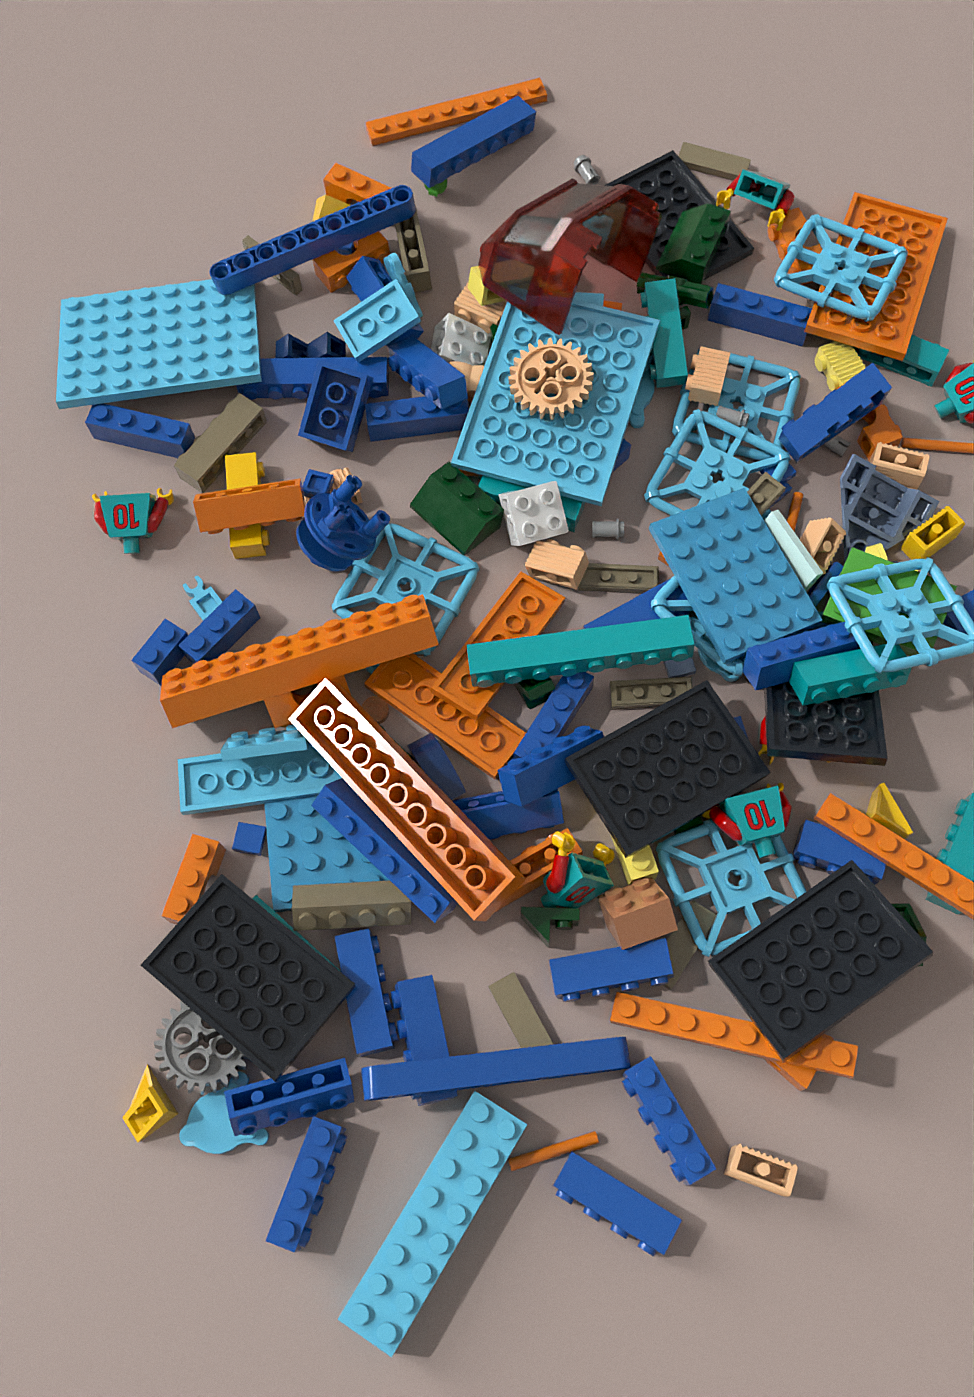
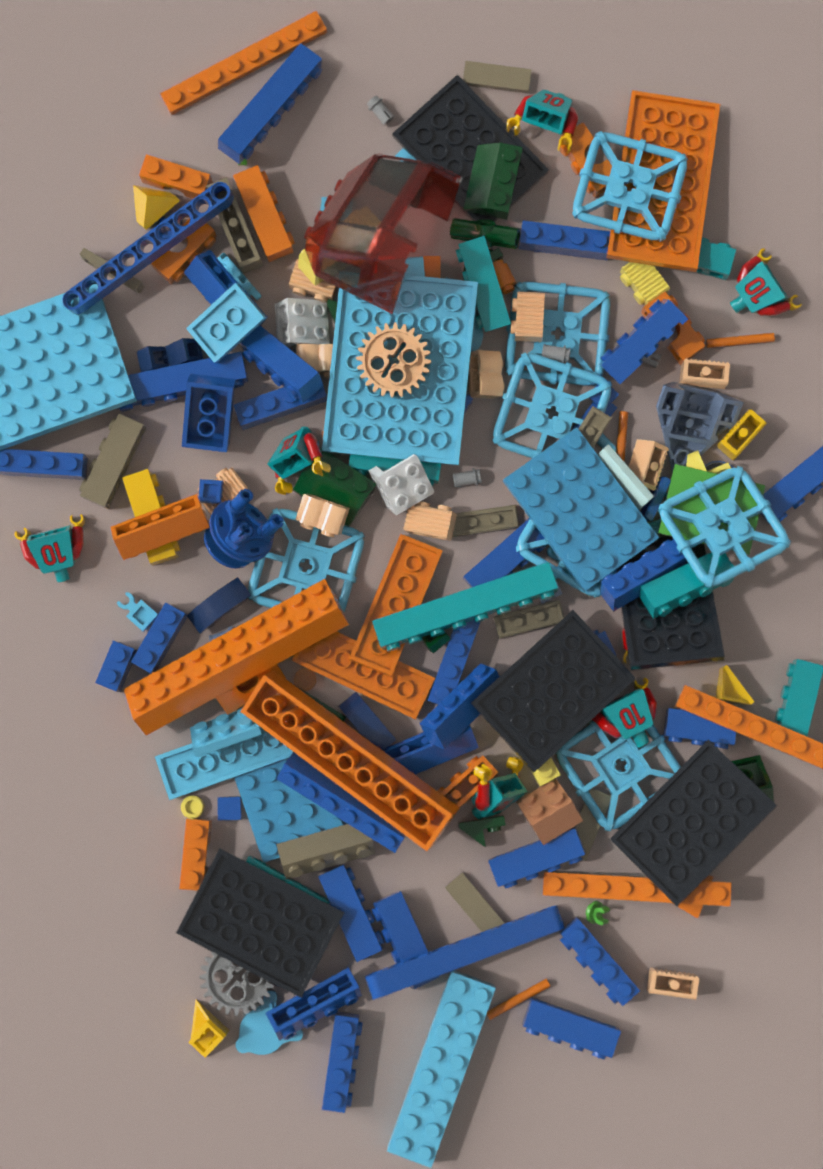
camera: 10 degrees left, 15 degrees up
none -> light yellow tile [181,795,205,819]
none -> dark blue brick [187,577,251,634]
none -> orange brick [233,165,295,262]
none -> torso [267,426,331,495]
none -> light nougat brick [295,493,350,538]
none -> light nougat brick [468,350,505,399]
none -> orange brick [493,259,516,295]
none -> bright green plate [586,901,610,925]

